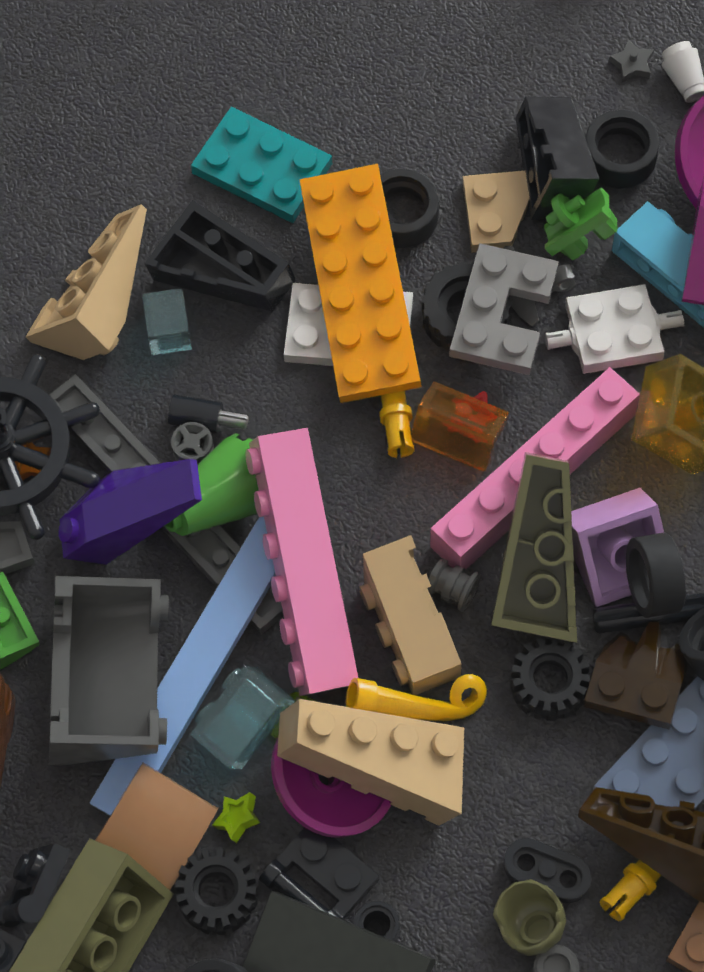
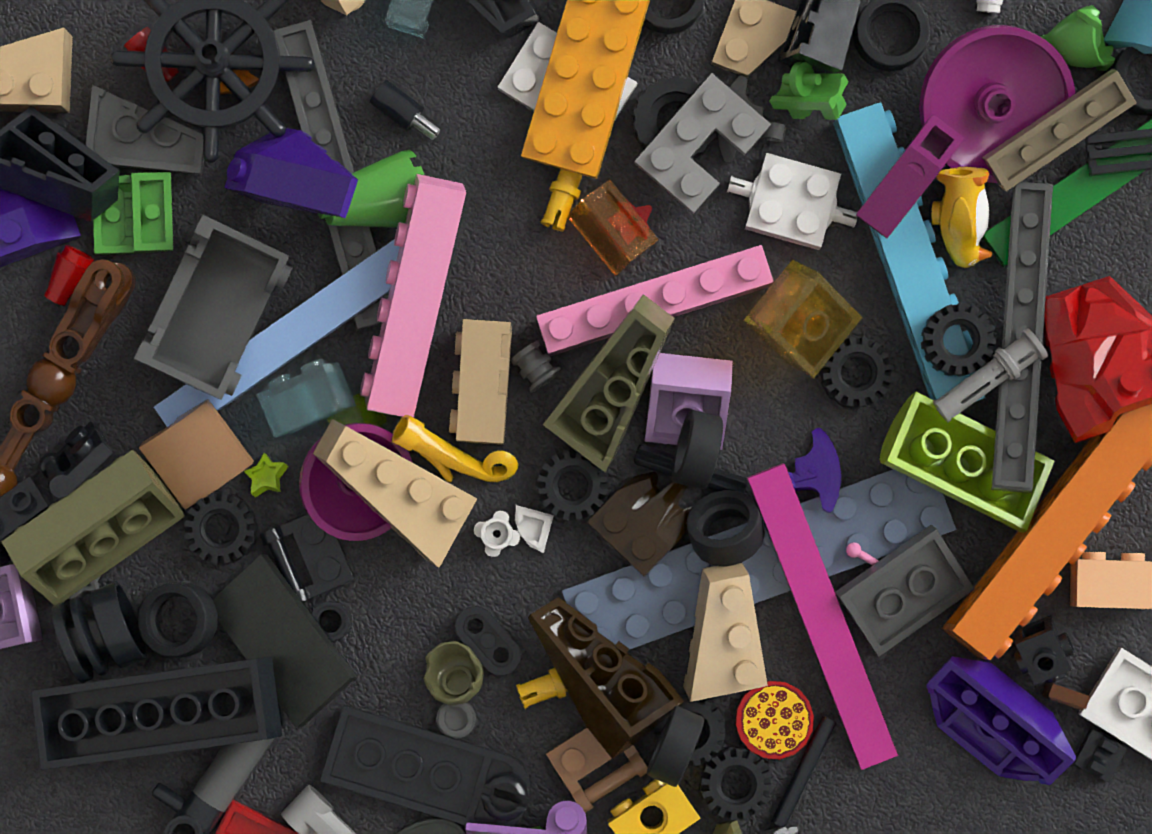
camera: 20 degrees right, 20 degrees up
dark grey wheel [171,422,214,464] -> none
none -> white plate [474,511,520,557]
none -> white tile [515,505,554,553]

